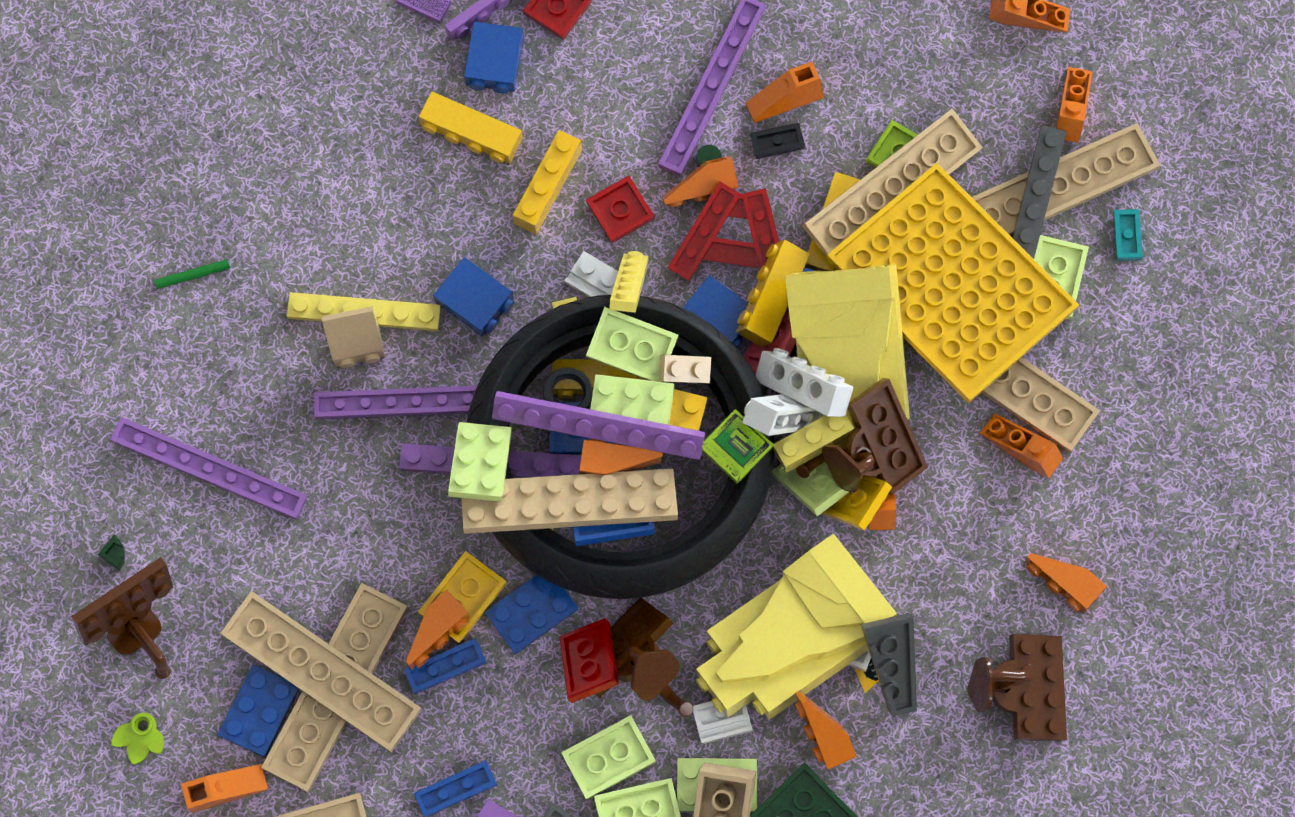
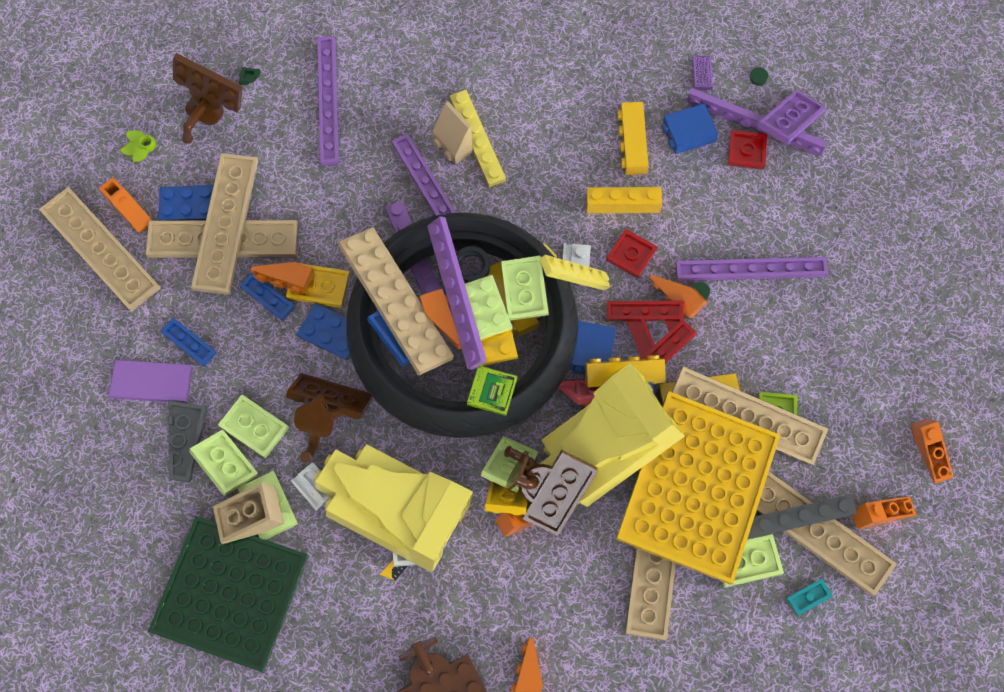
camera: 60 degrees right, 5 degrees down
green bar [154,259,230,289] -> none
blue brick [433,257,514,337] -> none
yellowish green plate [448,422,512,502] -> none
red tile [559,618,619,703] -> none
plate [659,355,711,383] -> none
white brick [742,394,823,436] -> none
orange slope [746,61,824,123] -> none
black plate [750,123,805,159] -> none
white brick [755,348,853,417] -> none
light yellow brick [773,415,854,473] -> none
orange slope [795,691,857,770] -> none
dark grey wing [860,613,917,716] -> none
orange slope [980,413,1064,478] -> none

